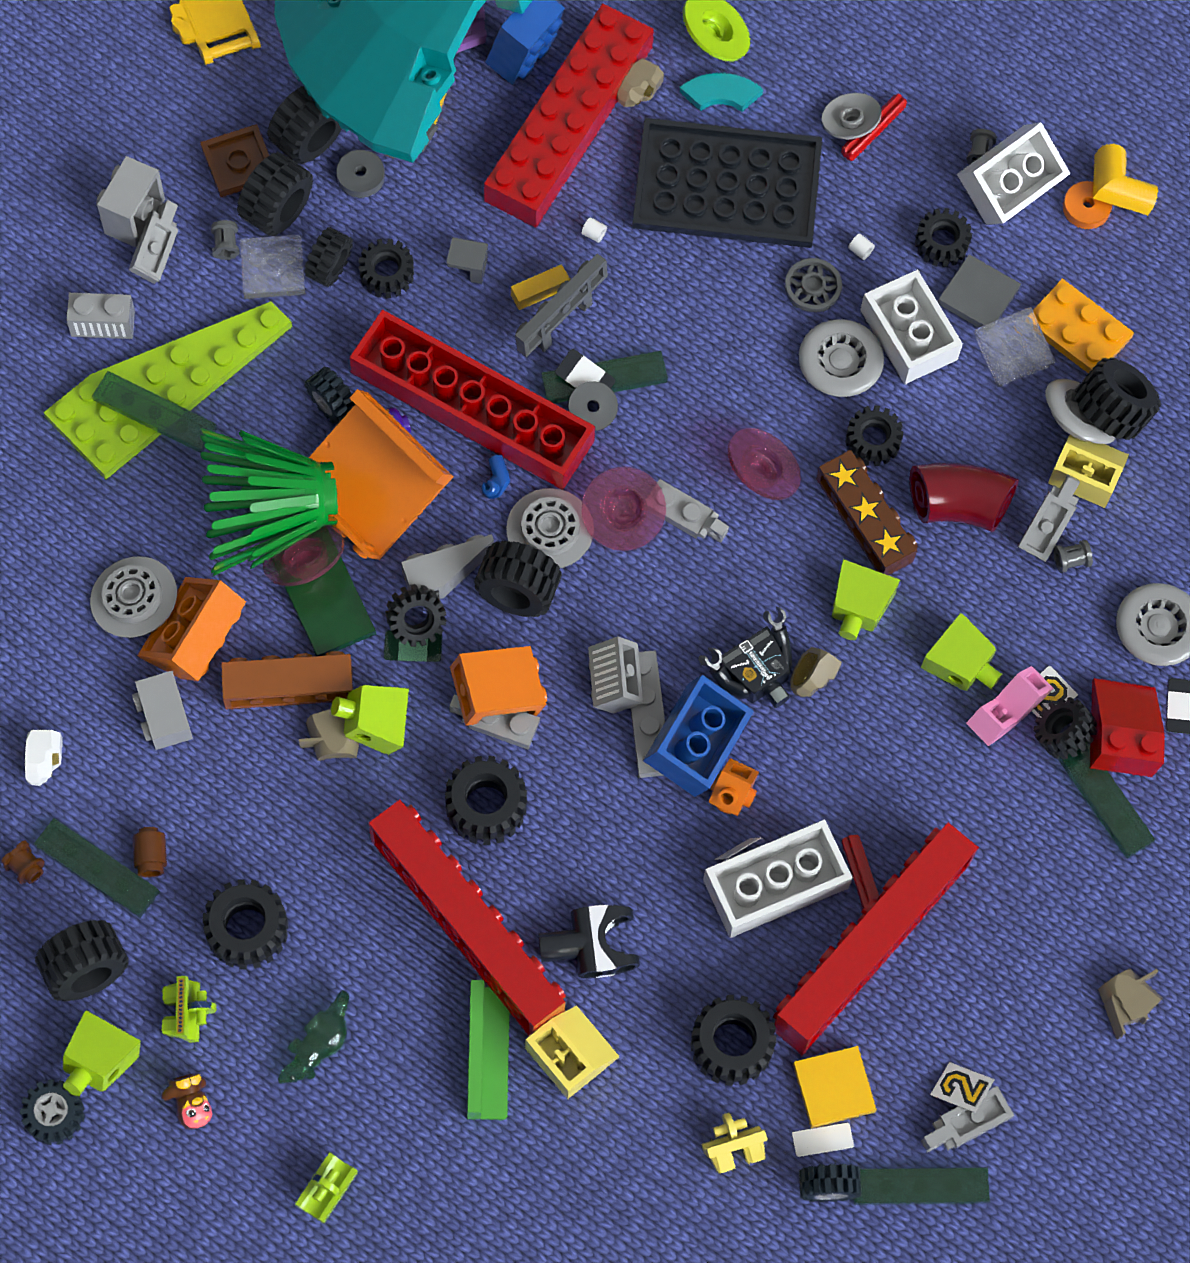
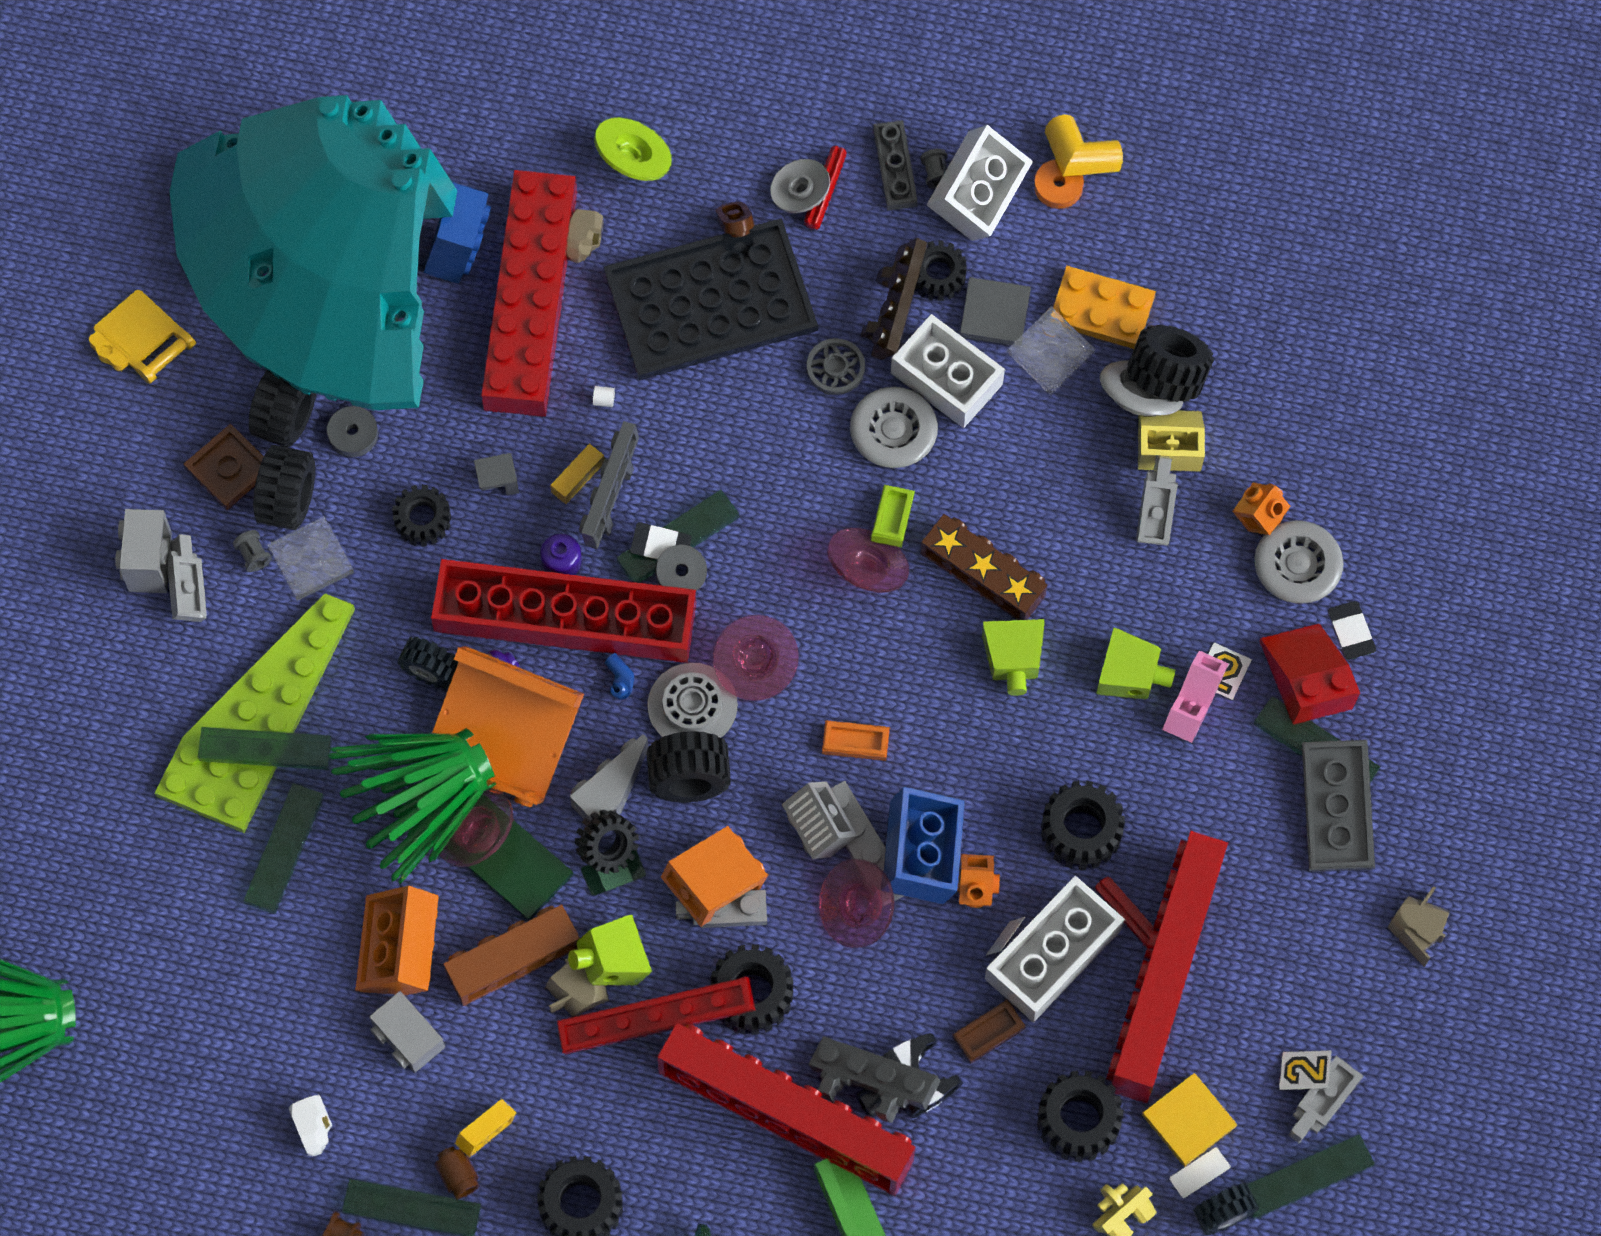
camera: 20 degrees left, 0 degrees up
light grey brick [66,293,135,339] -> none
light grey wheel [90,556,177,638] -> none
black tyre [304,227,353,287] -> none
light yellow slope [525,1006,619,1099] -> none
light grey hinge [643,479,729,543] -> none
teal tile [680,73,764,112] -> none
torso [698,606,793,708] -> none
rock [790,647,842,697] -> none
black tyre [845,405,904,466] -> none
white piece [848,234,875,260] -> none
dark red brick [909,463,1019,533] -> none
black tyre [1033,697,1097,759] -> none
dark grey bush [1053,539,1093,573] -> none
none -> clear green tile [243,783,324,914]
none -> yellow piece [455,1099,517,1158]
none -> dark purple head [540,533,582,575]
none -> red tile [557,977,755,1054]
none -> reddish brown plate [715,202,754,238]
none -> dark grey hinge [808,1036,940,1123]
none -> clear pink hat [819,859,894,948]
none -> orange tile [822,720,890,761]
none -> dark brown hinge [860,238,927,360]
none -> lime tile [871,485,915,548]
none -> dark grey tile [873,120,918,211]
none -> reddish brown tile [952,1000,1026,1064]
none -> black tyre [1041,780,1125,870]
none -> orange brick [1232,483,1290,535]
none -> dark grey tile [1302,740,1375,872]

